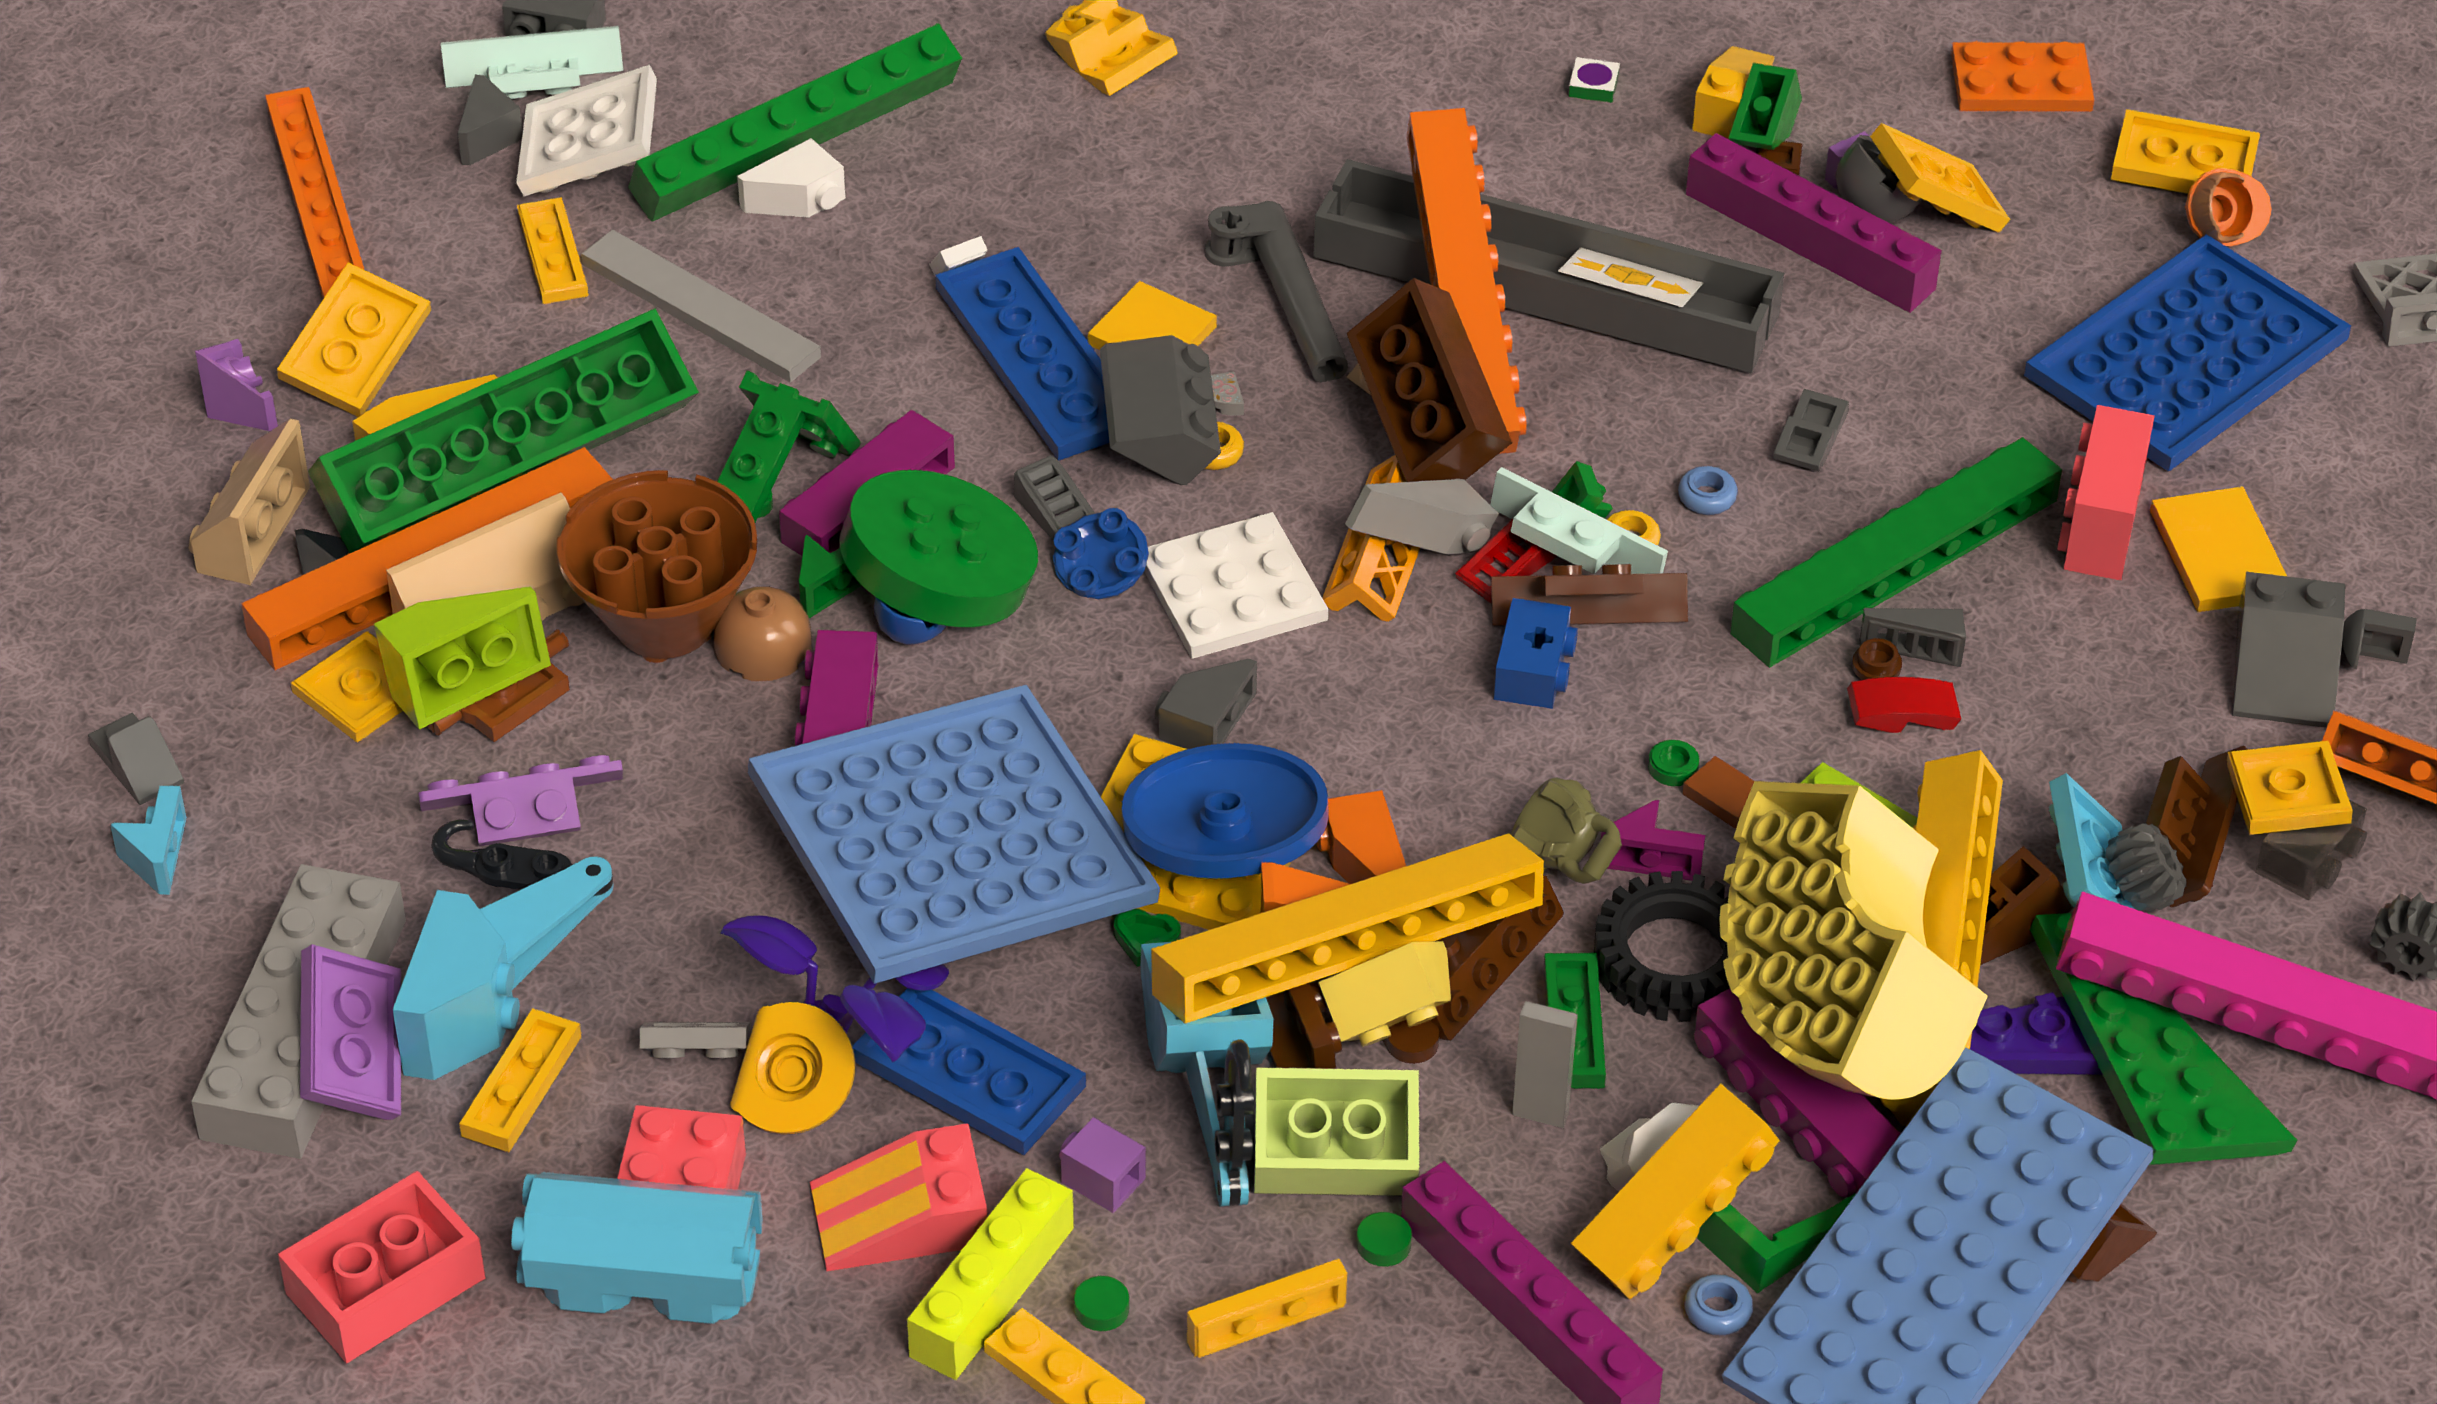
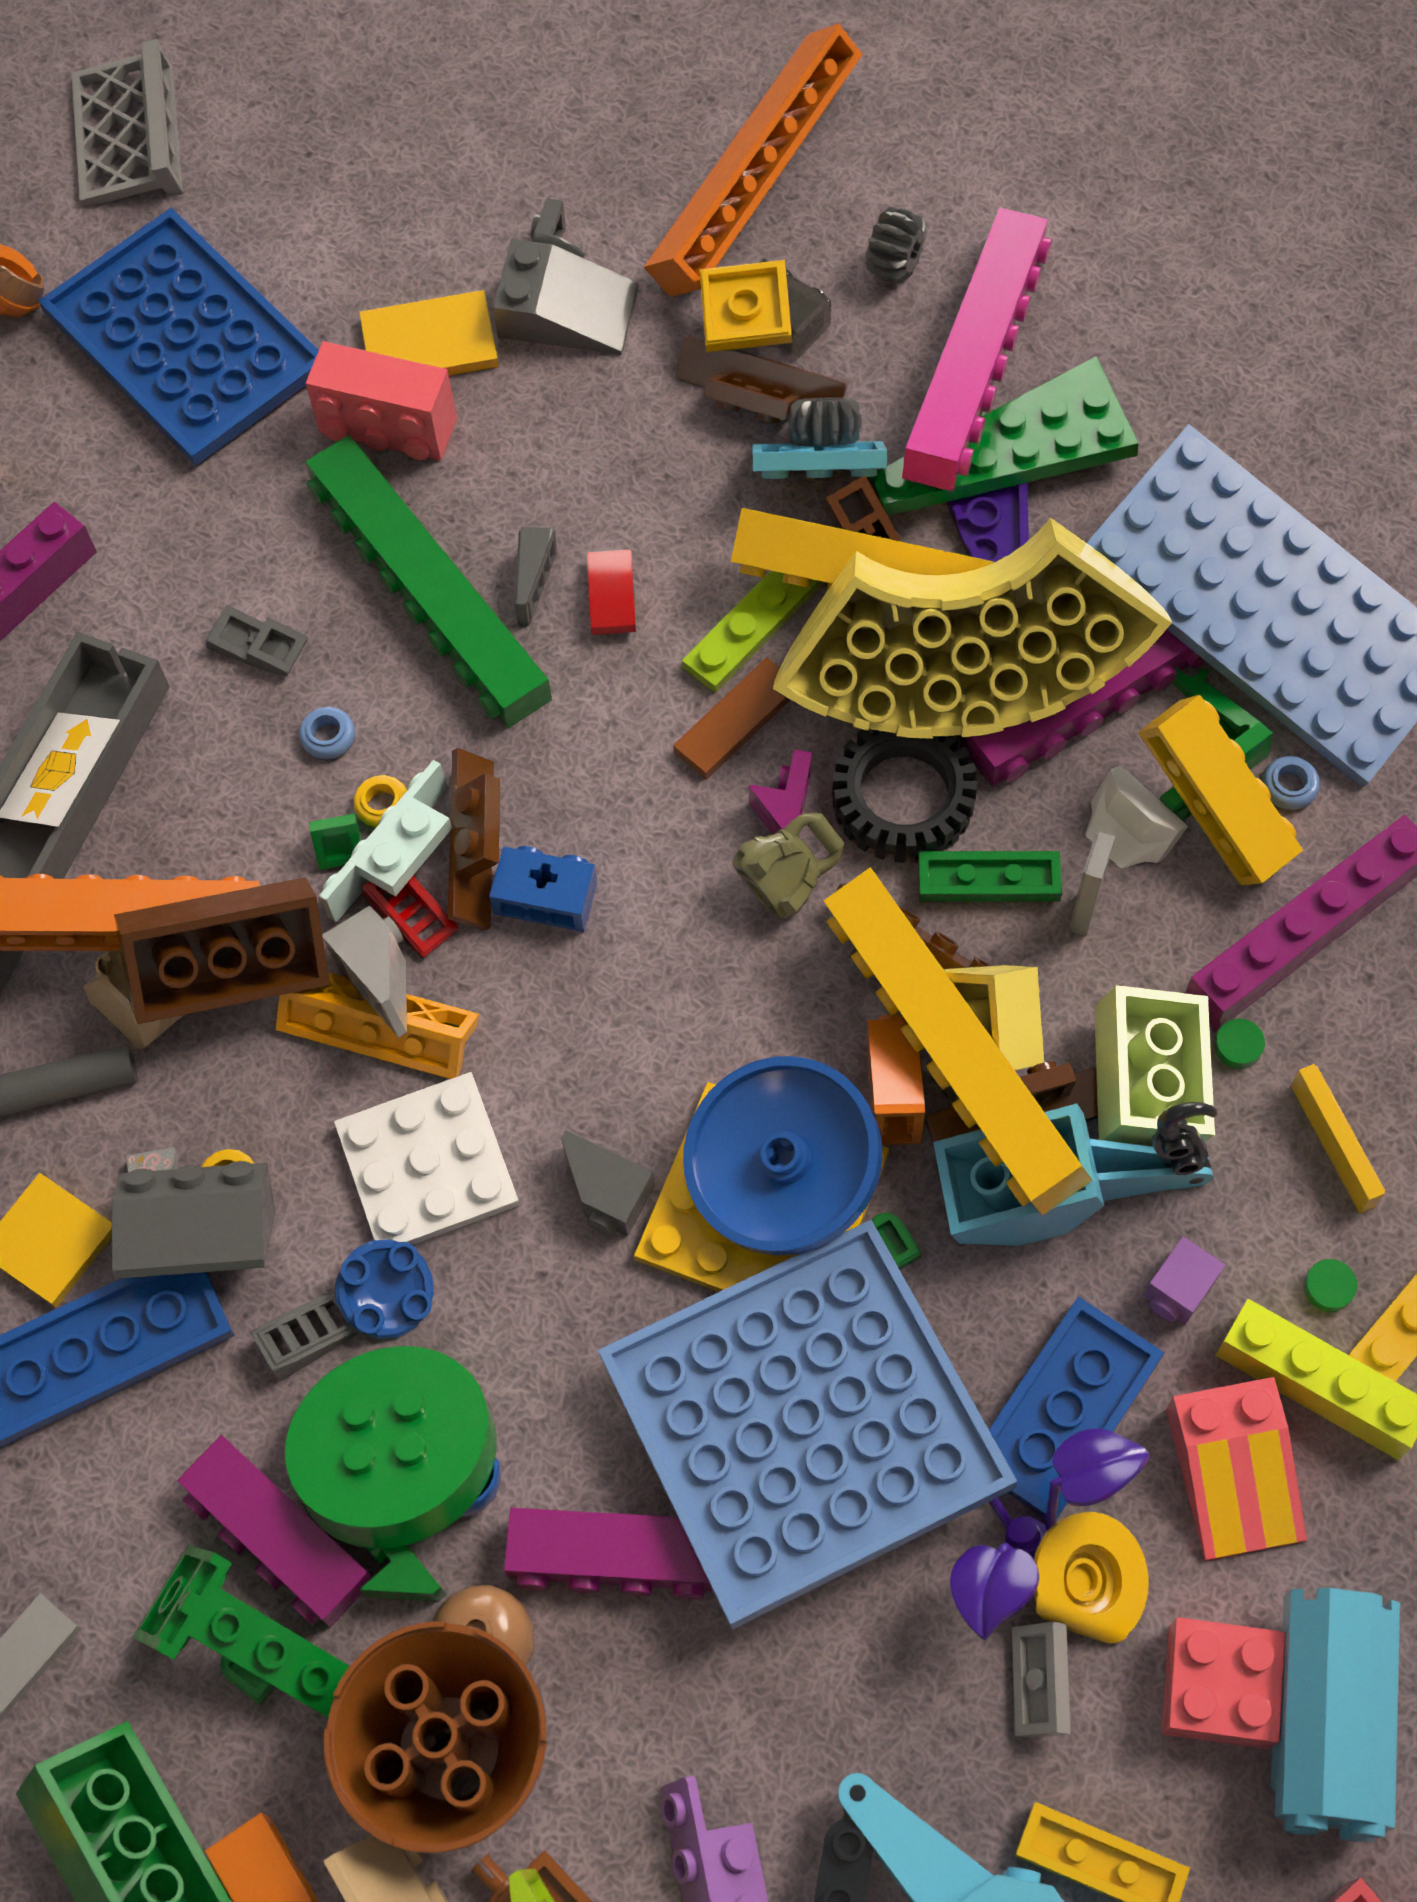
camera: 85 degrees left, 20 degrees up
orange slope [1317,790,1406,884] -> none
green tile [1648,740,1699,786] -> none
reddish brown plate [1852,638,1902,680] -> none

